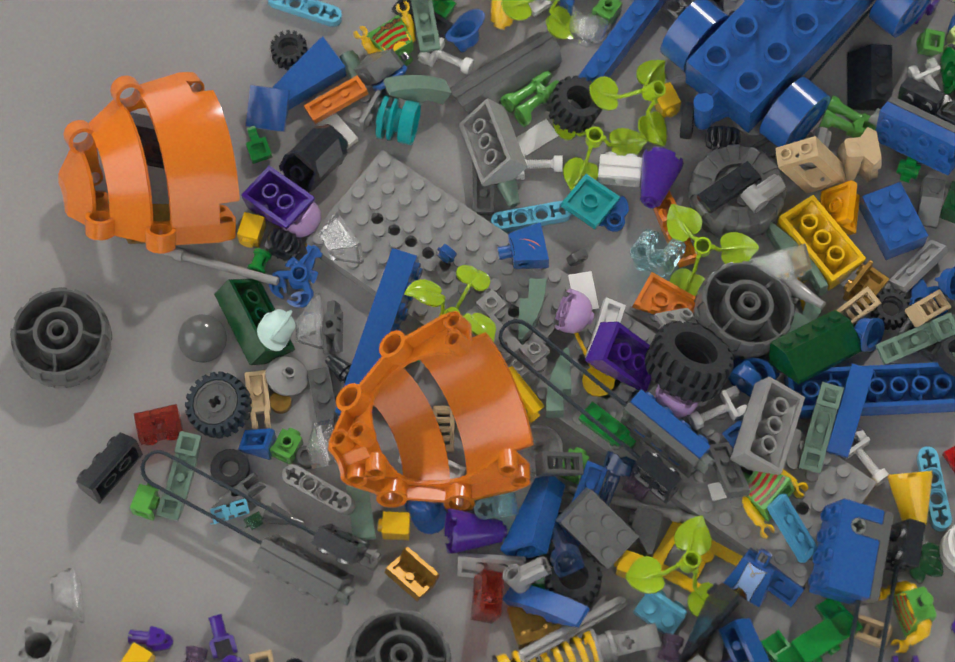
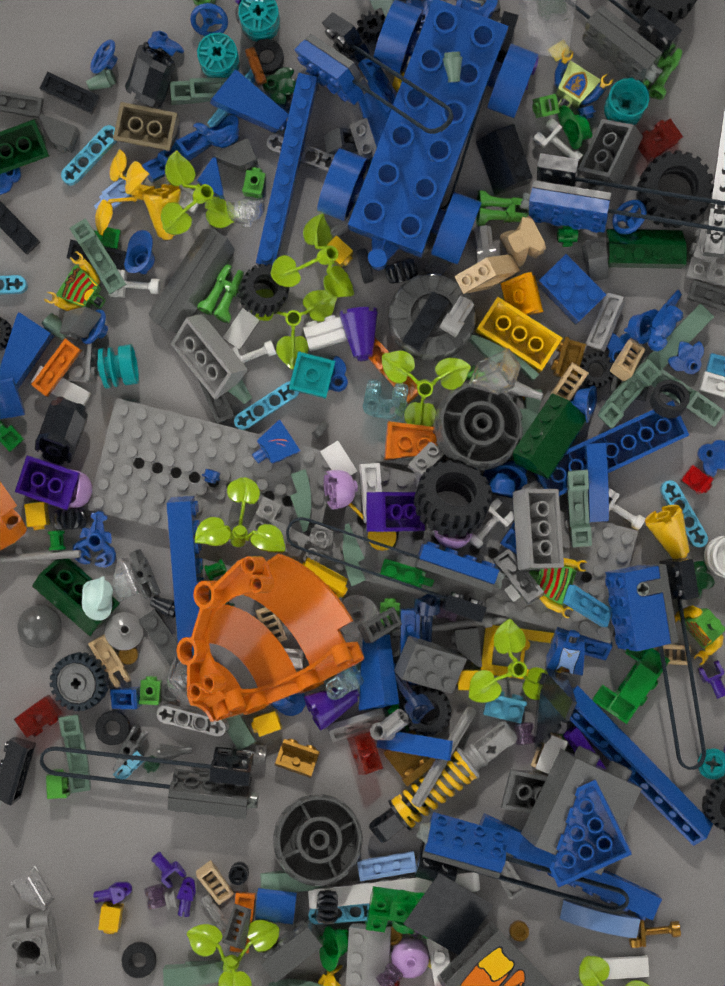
camera: 25 degrees left, 20 degrees up
clear slope [318,212,364,264] -> none
sand green slope [383,75,451,106] -> none

